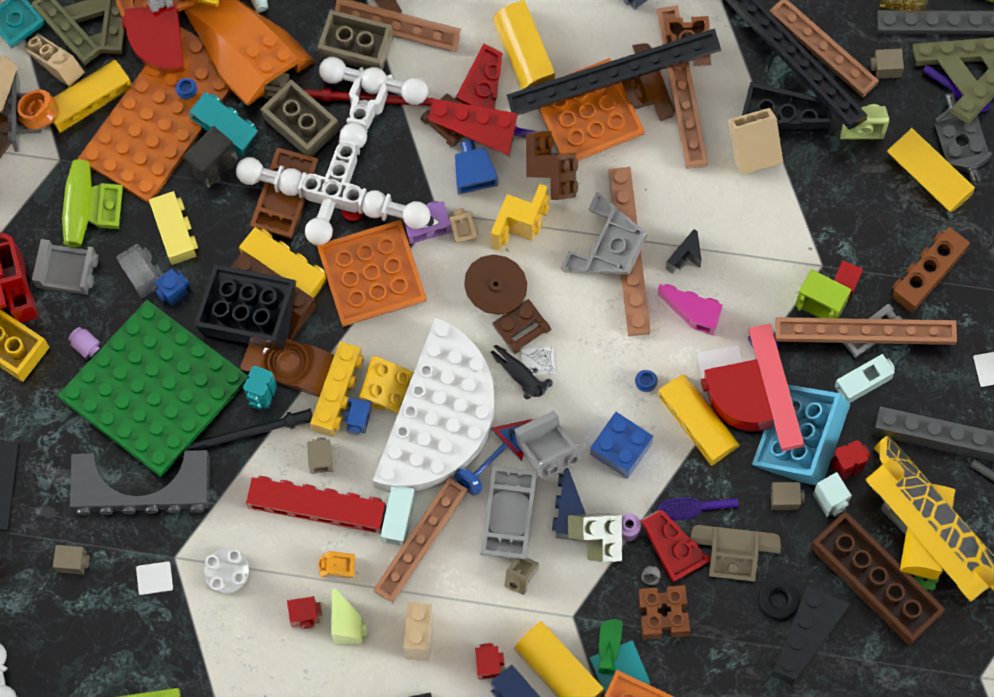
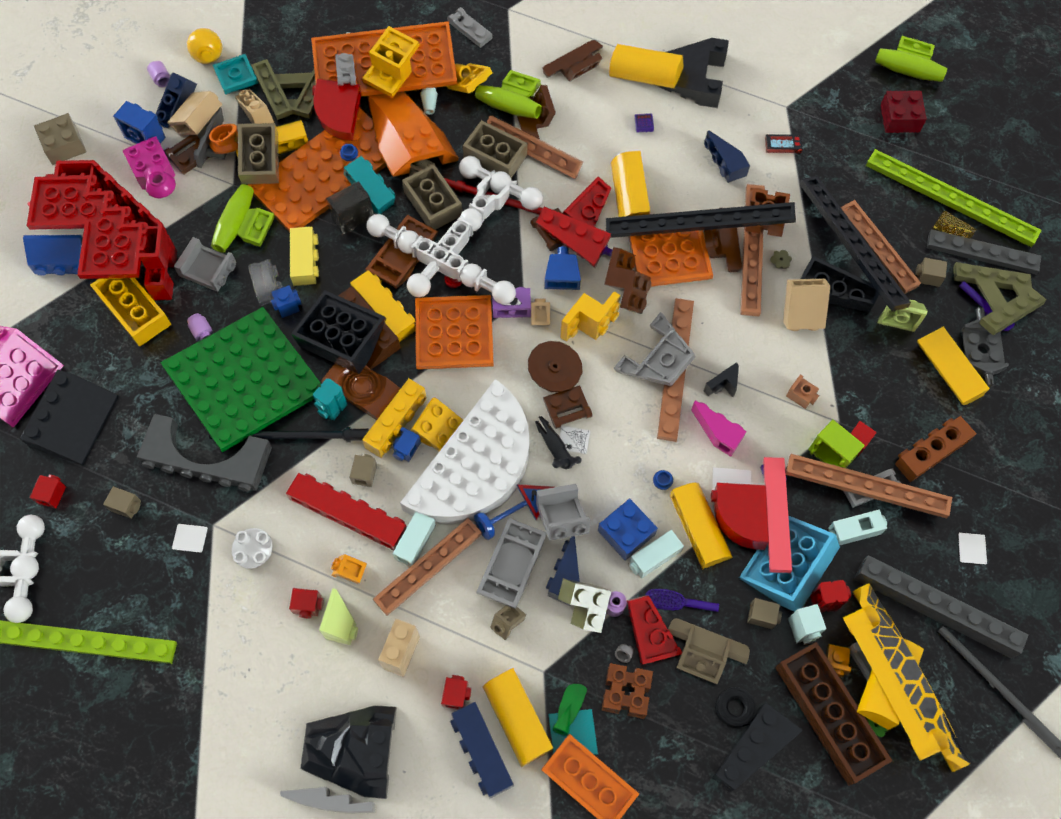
camera: 10 degrees right, 5 degrees down
none -> dark tan brick [238,123,279,184]
none -> light aqua brick [629,530,684,578]
none -> olive plant [770,250,792,269]
none -> nougat brick [786,374,820,409]
none -> light orange bracket [826,644,851,677]

